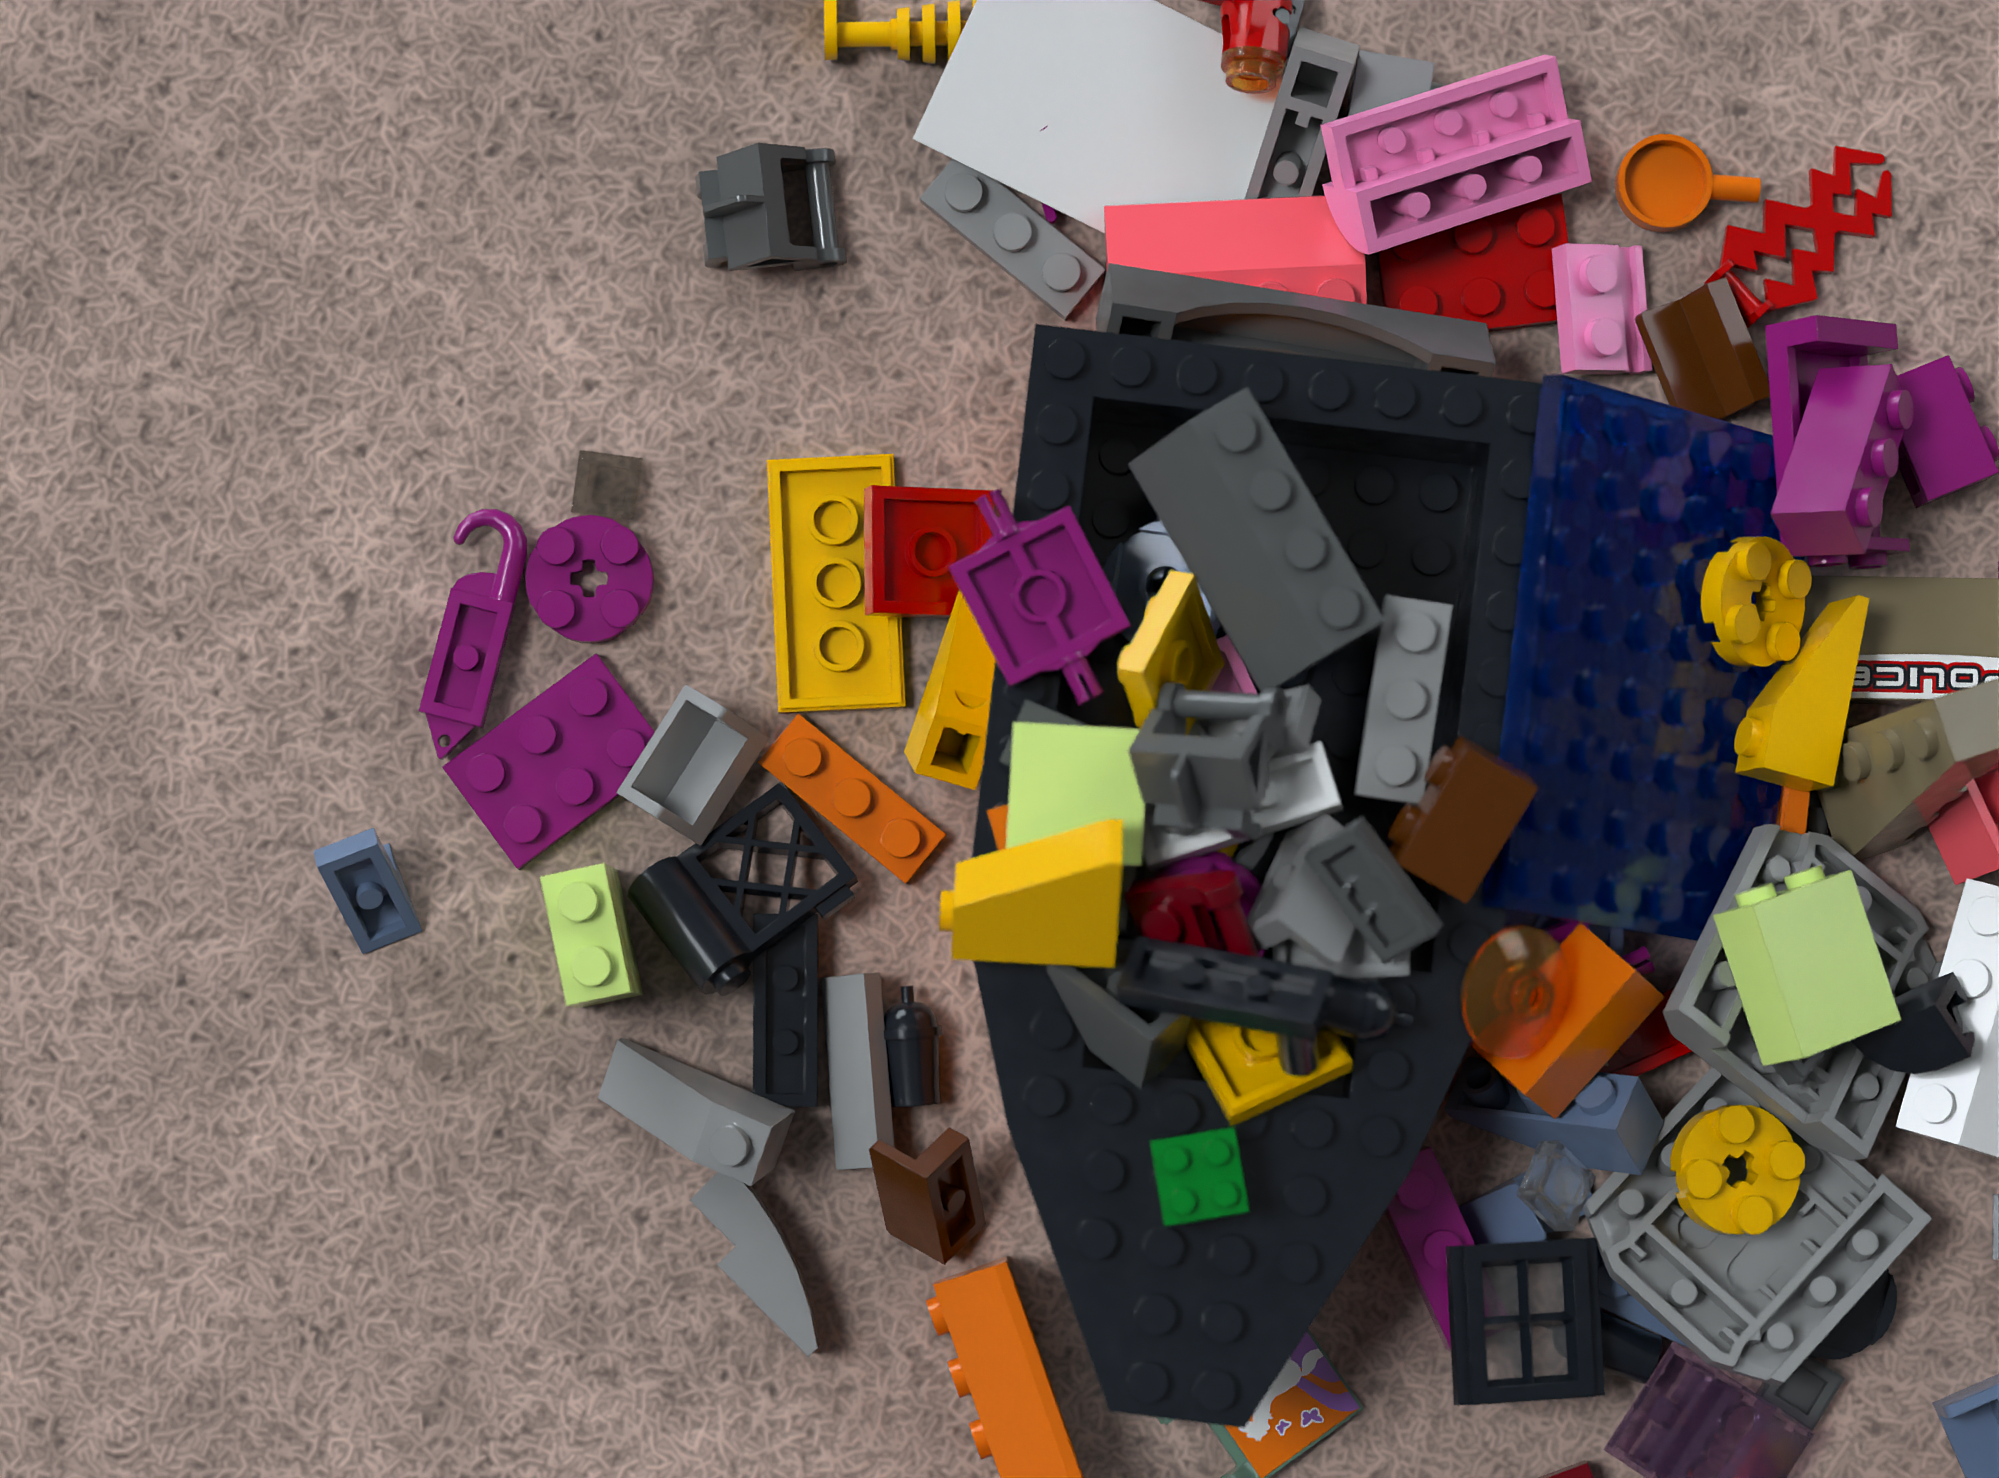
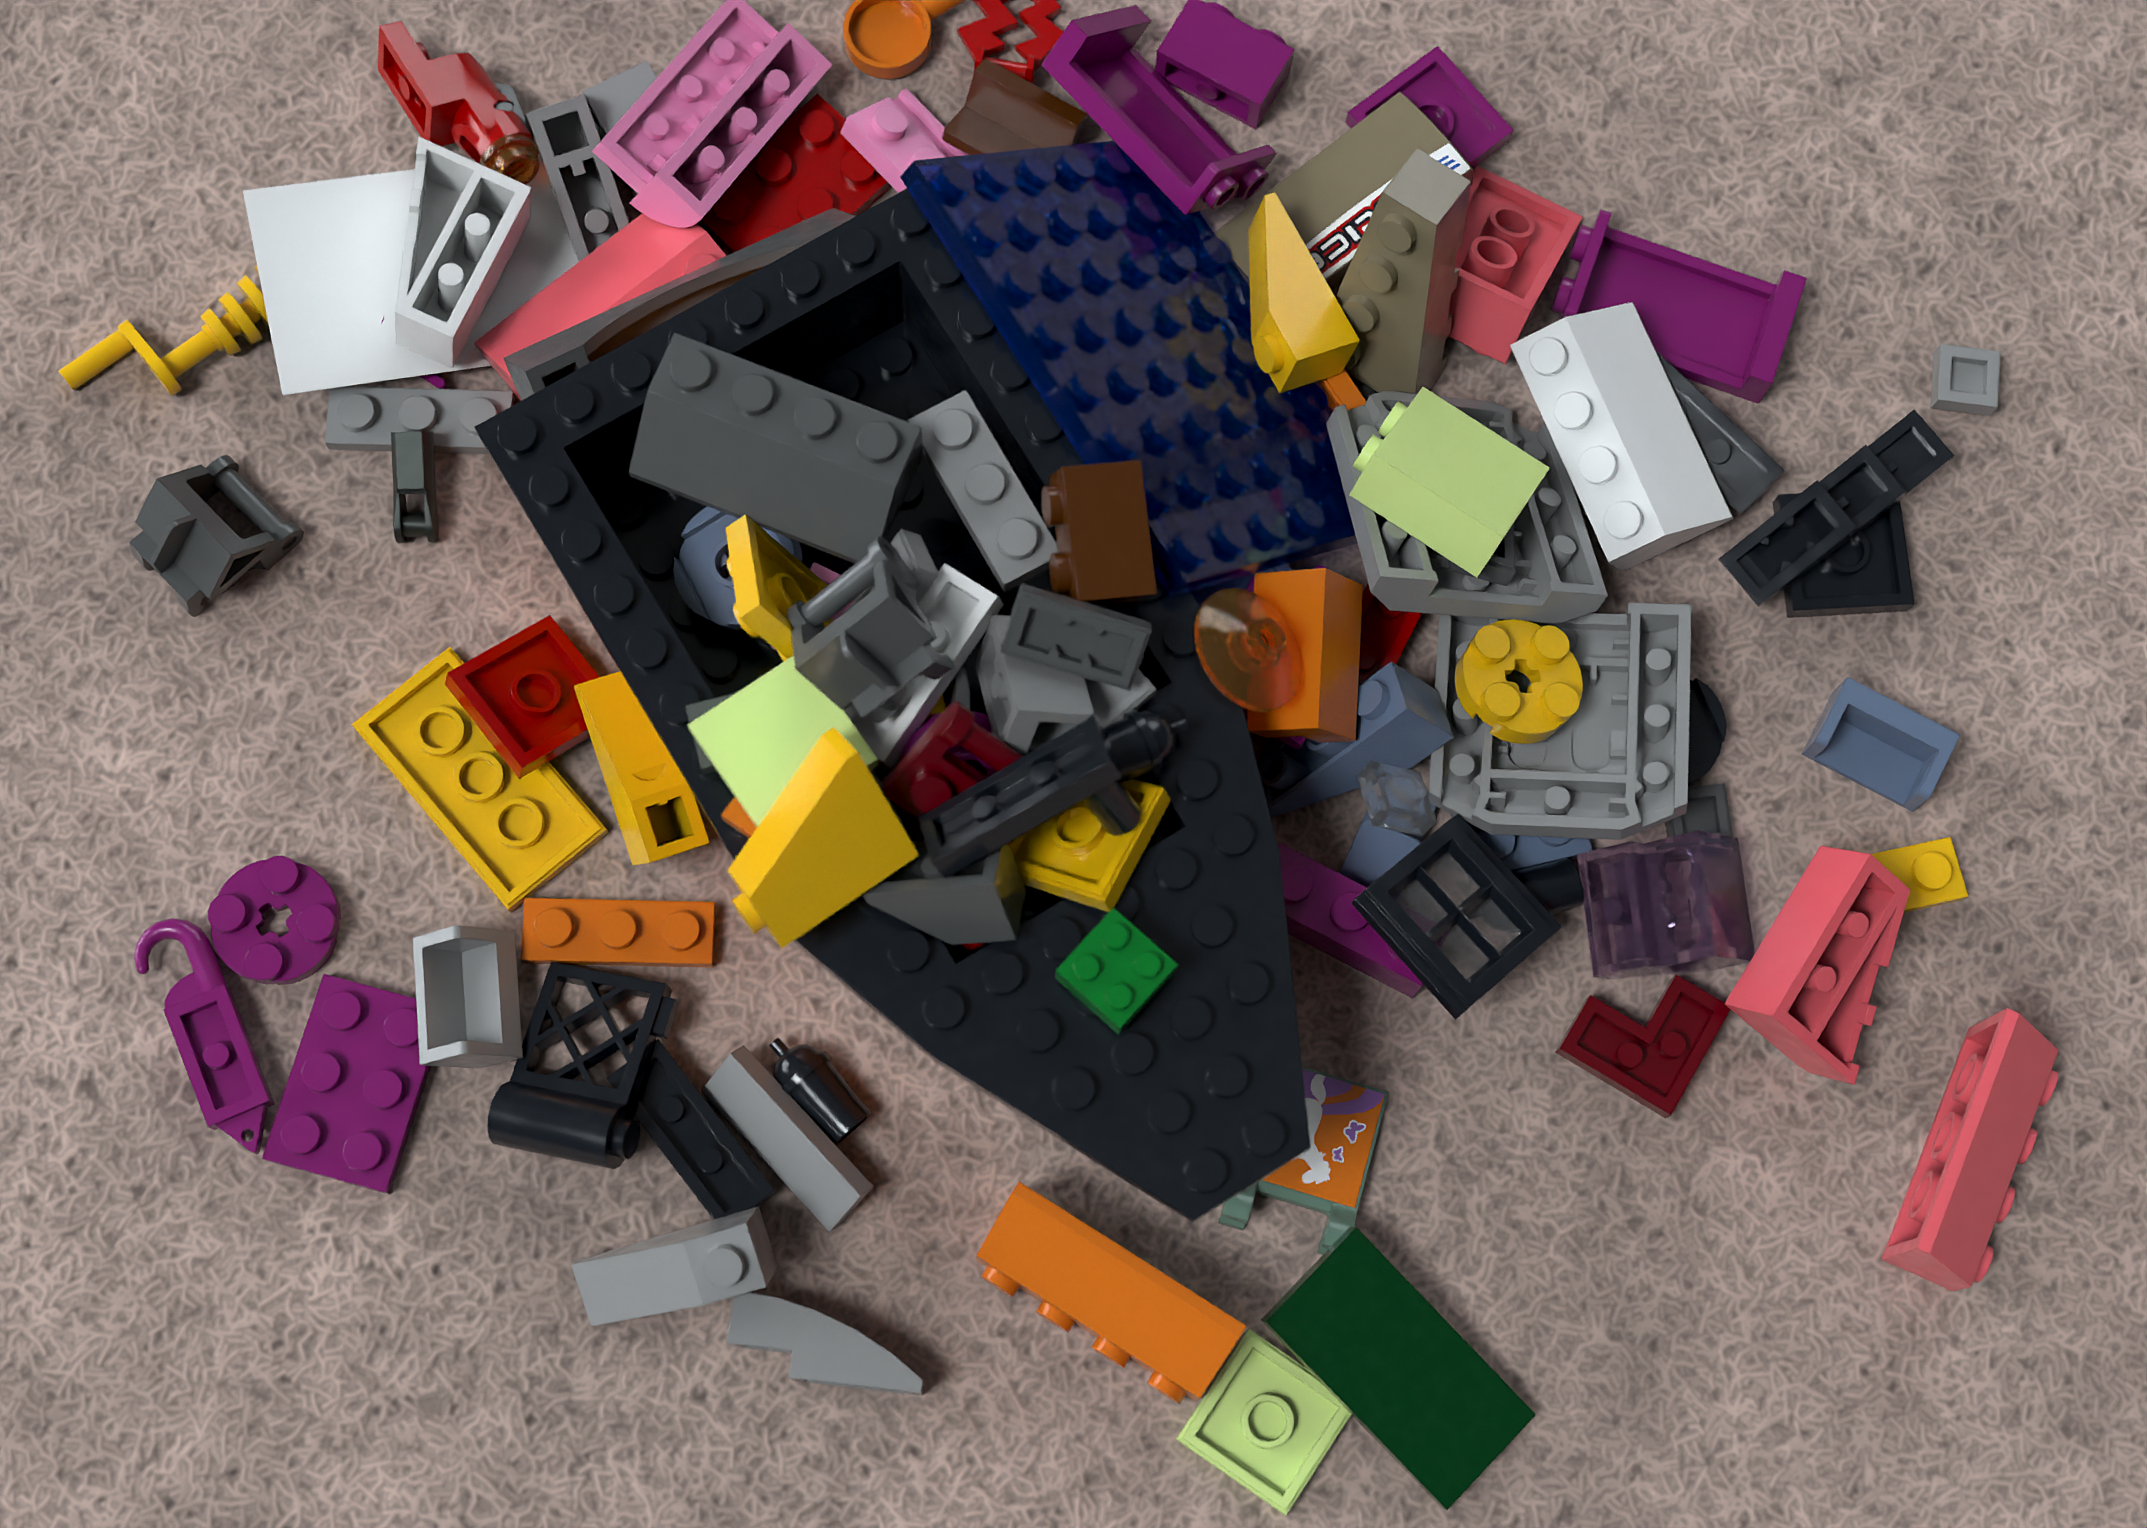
camera: 45 degrees left, 10 degrees down
sand blue slope [313,827,422,954] -> none
yellowish green brick [540,863,644,1008] -> none
clear smoke tile [571,450,644,523] -> none
reddish brown panel [869,1127,986,1265] -> none
magenta plate [949,488,1130,705] -> none
yellow plate [1701,537,1812,667] -> none
magenta brick [1771,364,1914,556] -> none
black brick [1850,972,1975,1074] -> none
none -> pearl dark grey bar [391,431,439,544]
none -> white wedge [395,136,532,369]

